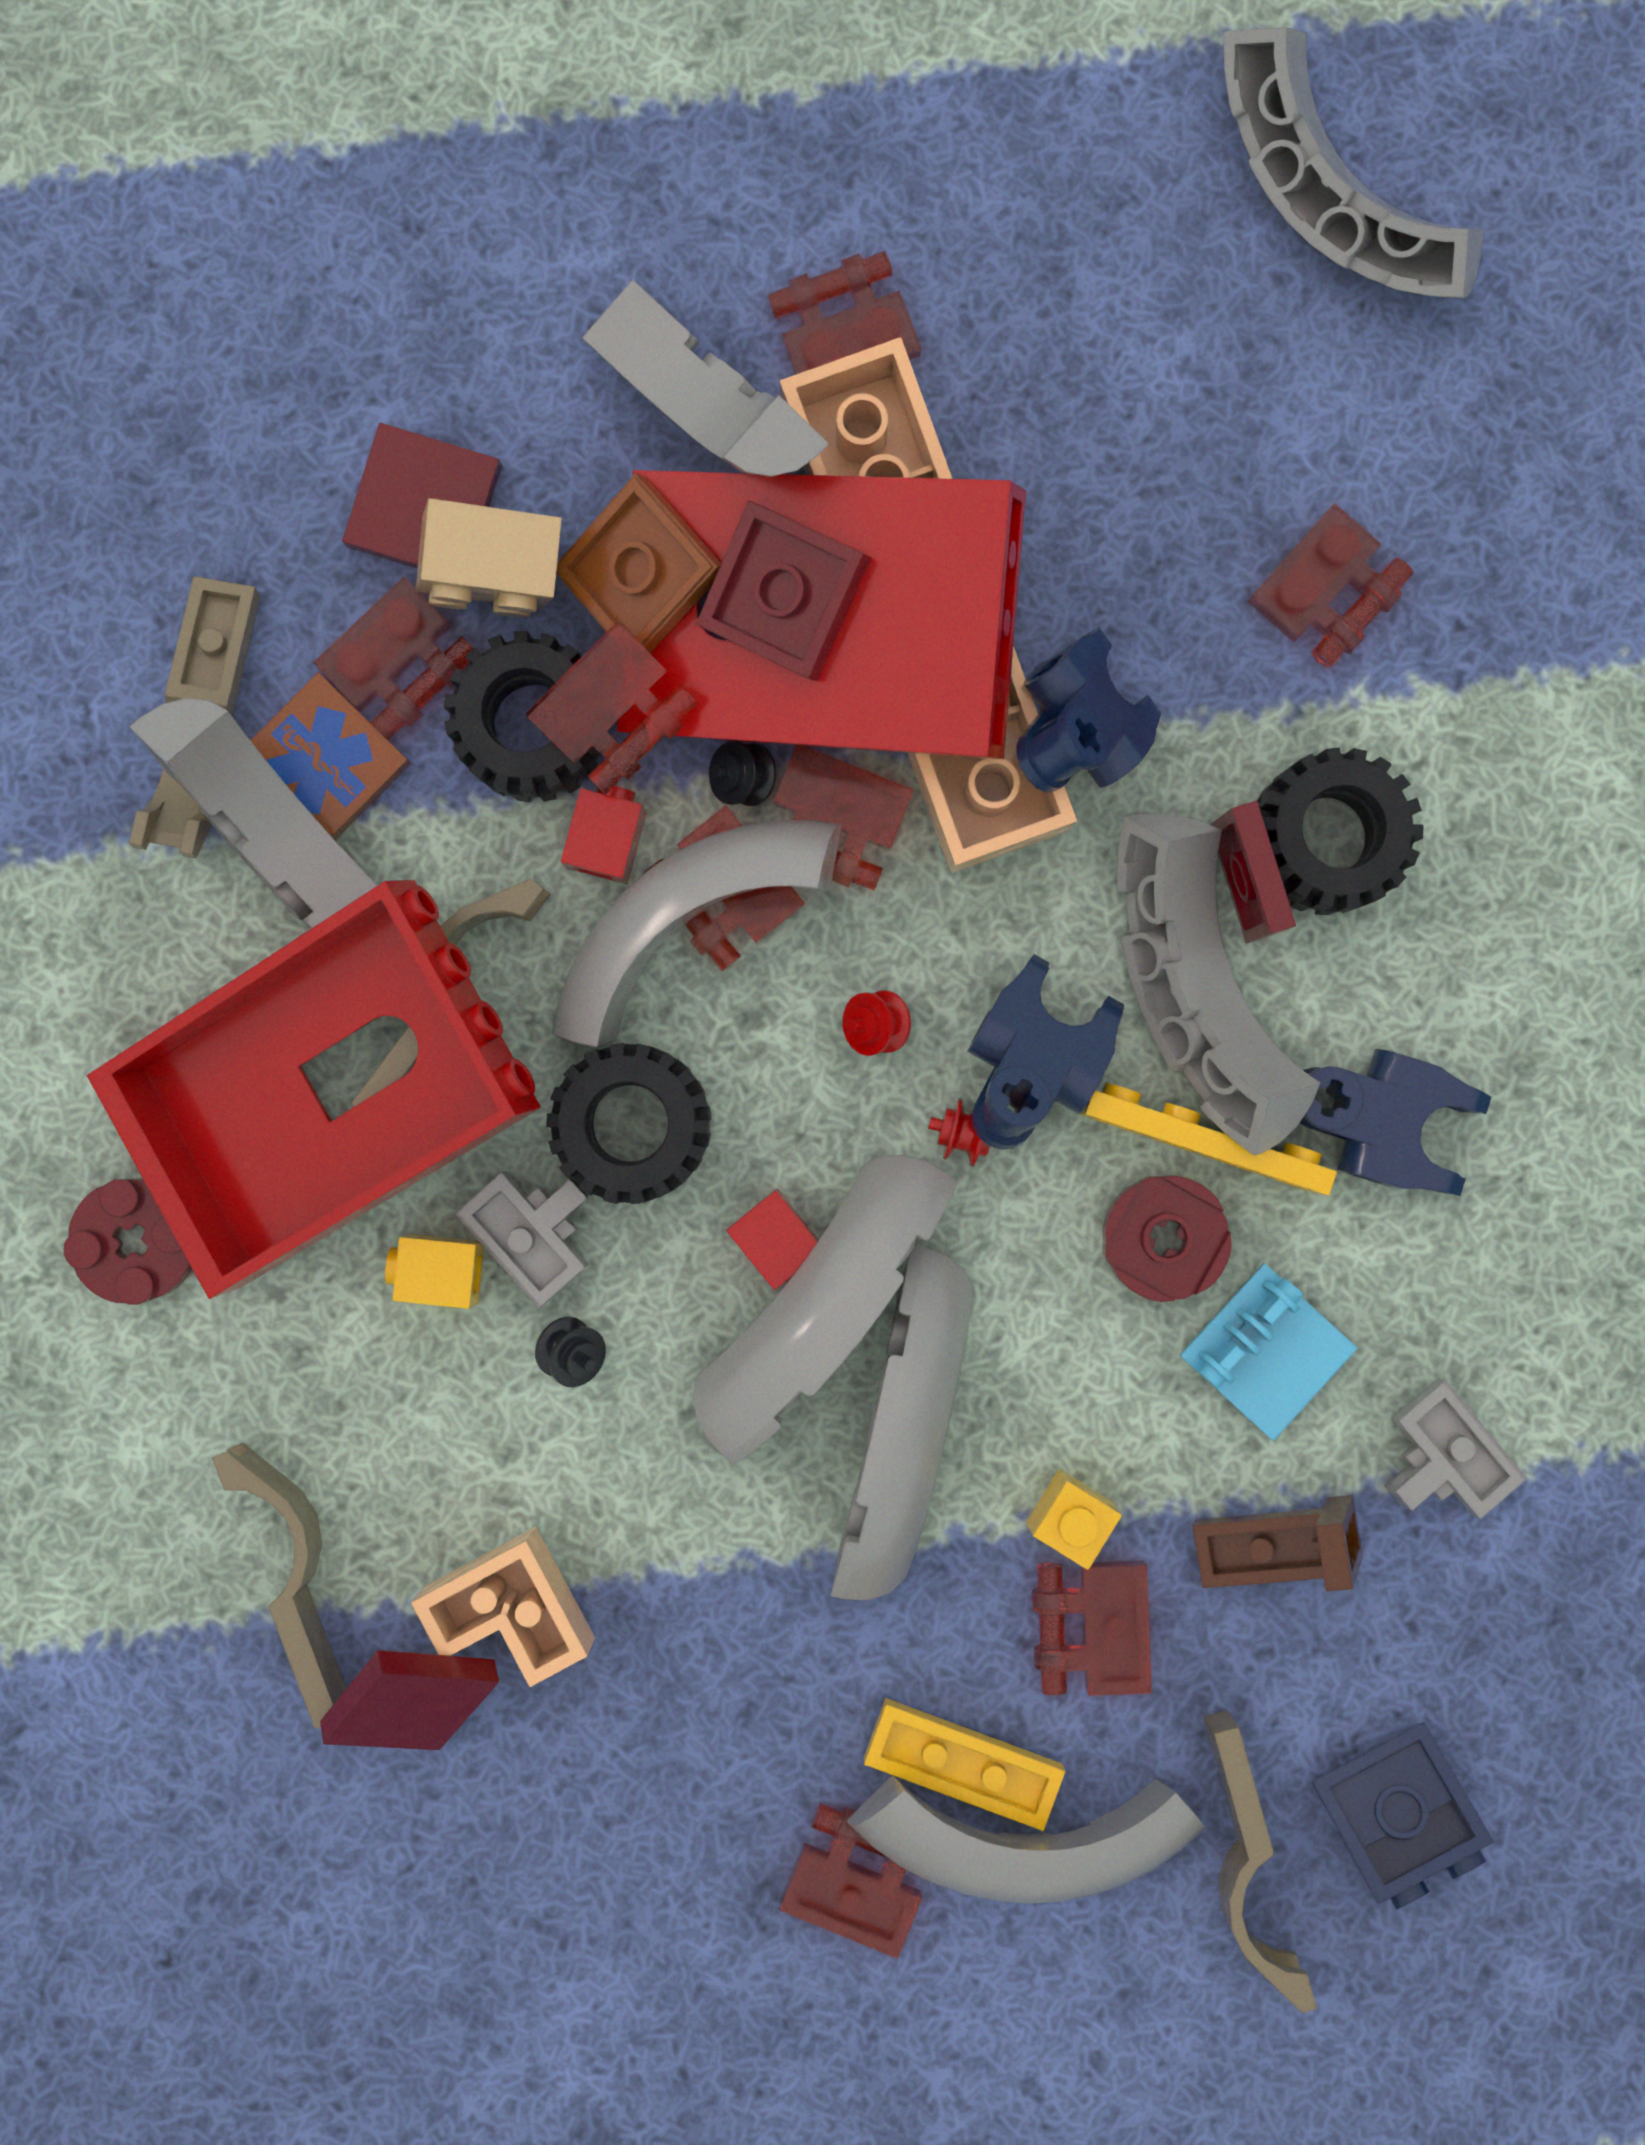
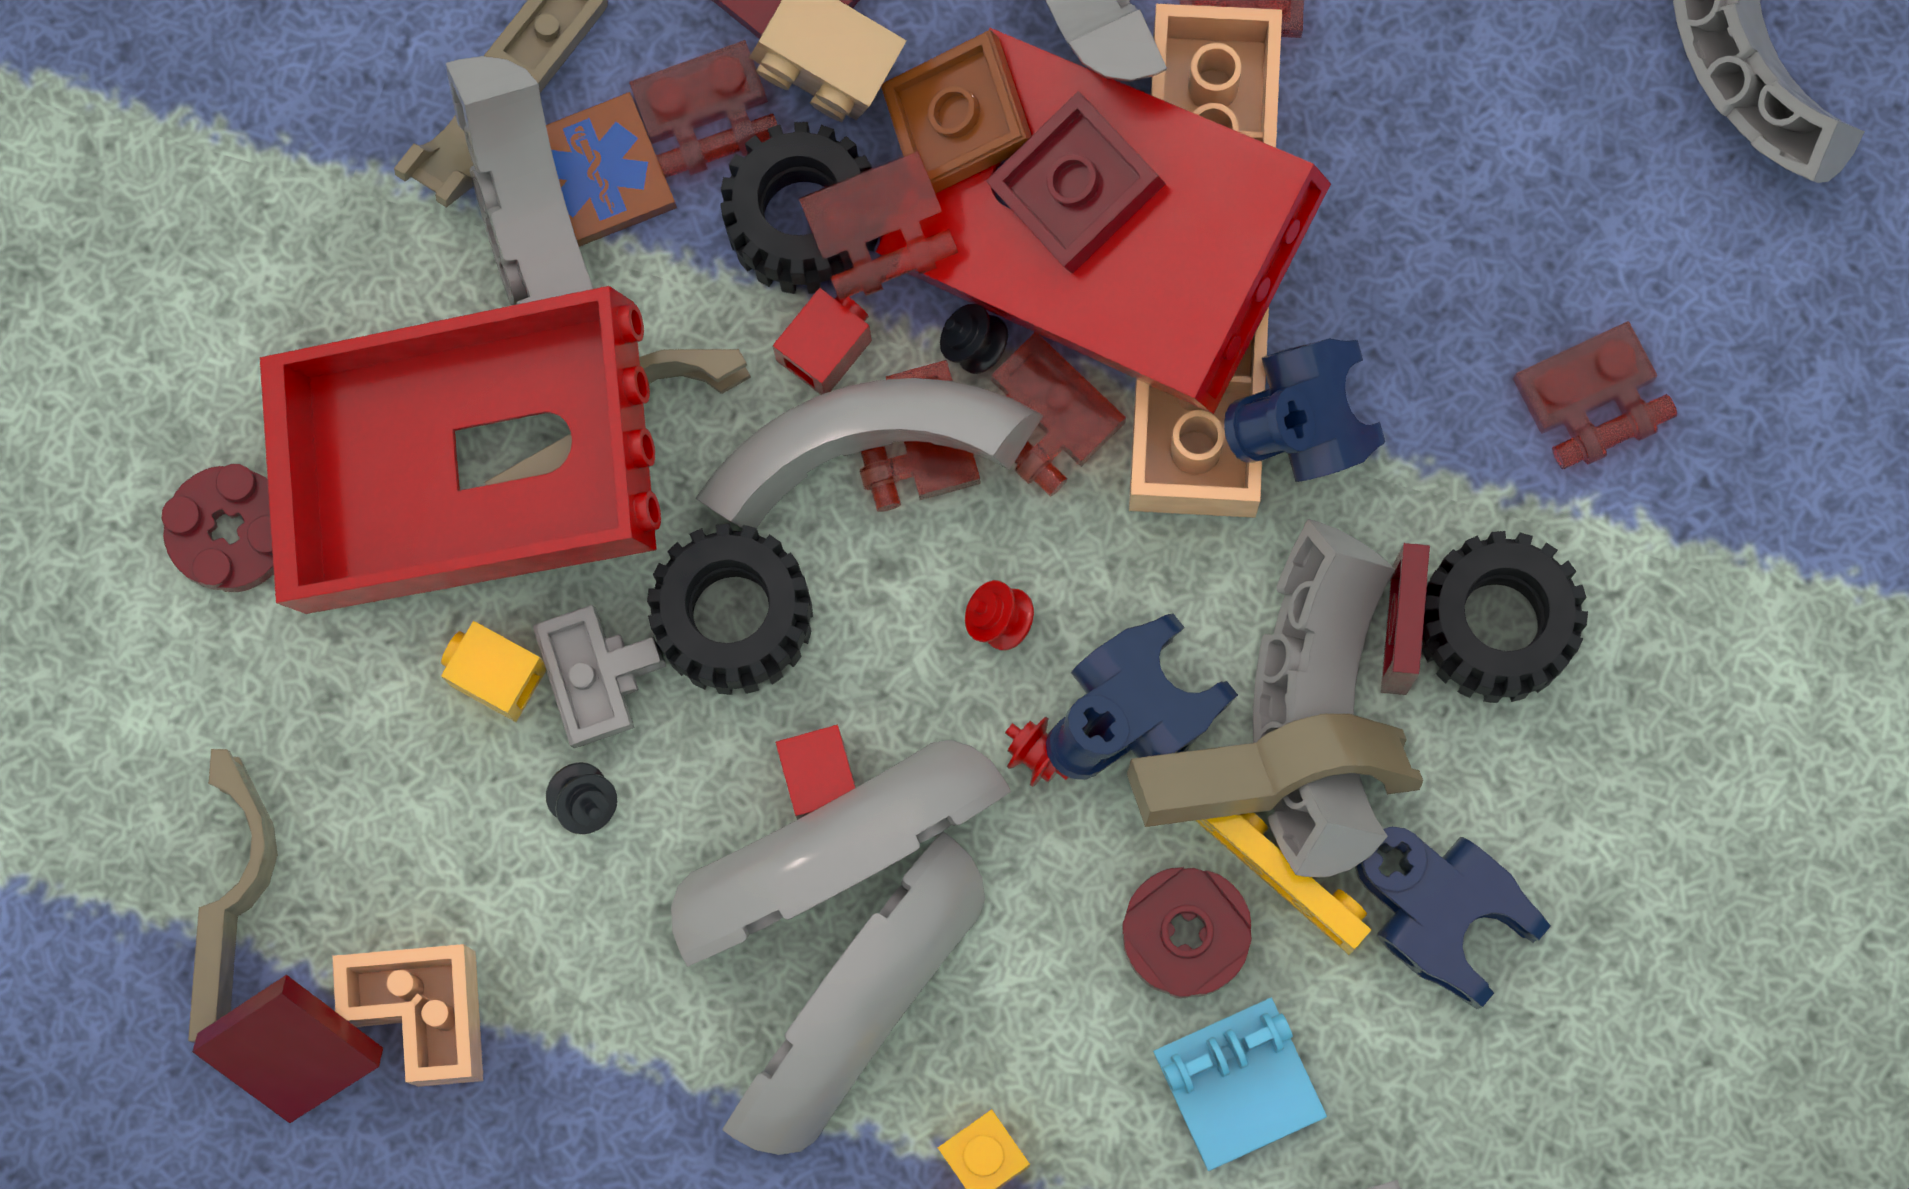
camera: 30 degrees right, 10 degrees down
none -> dark tan piece [1127,714,1423,827]

